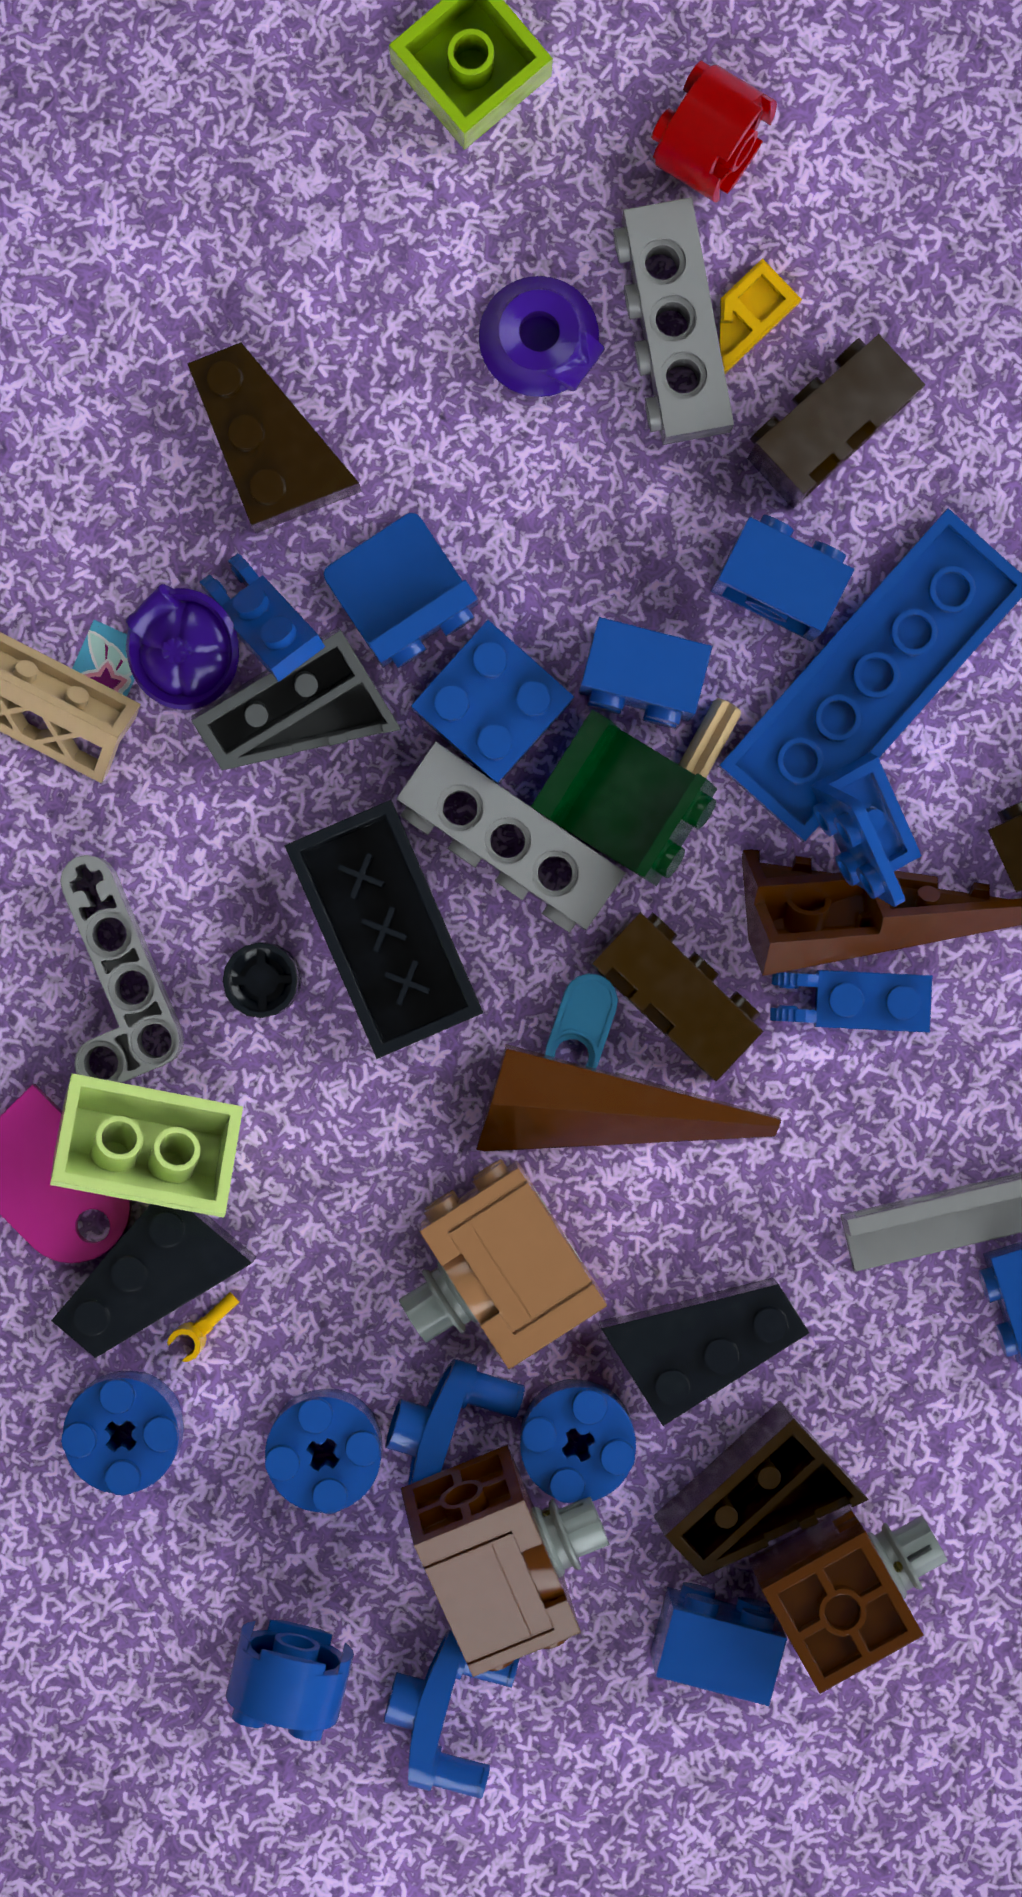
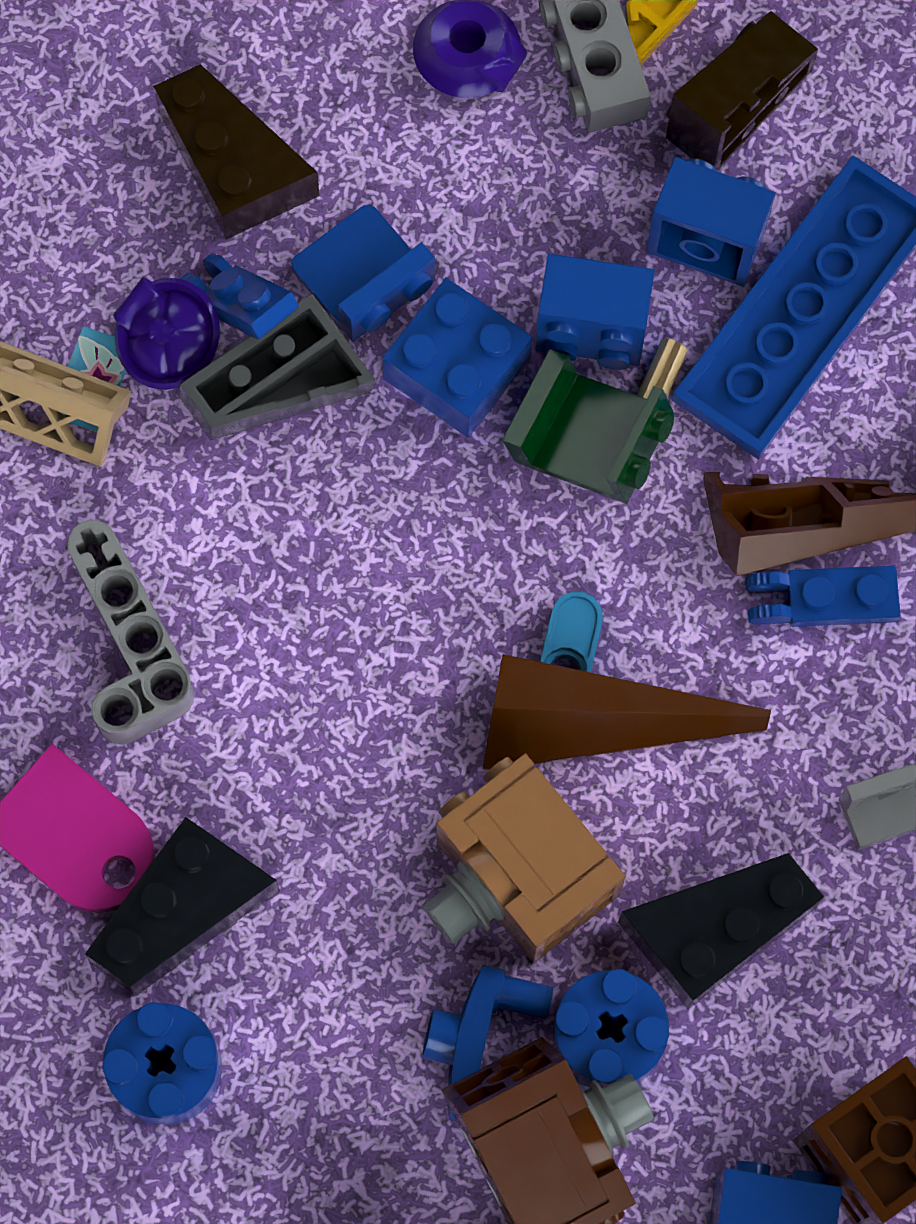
camera: 10 degrees left, 15 degrees down
yellowish green slope [50,1073,243,1218] -> none
yellow hand [167,1292,240,1362] -> none
black wheel [222,942,302,1018] -> none
blue brick [265,1389,383,1514] -> none
black brick [284,800,483,1059] -> none
light grey brick [396,742,626,933] -> none
dark brown wedge [589,912,764,1082] -> none
dark brown wedge [654,1401,869,1577] -> none
blue bracket [810,753,922,907] -> none

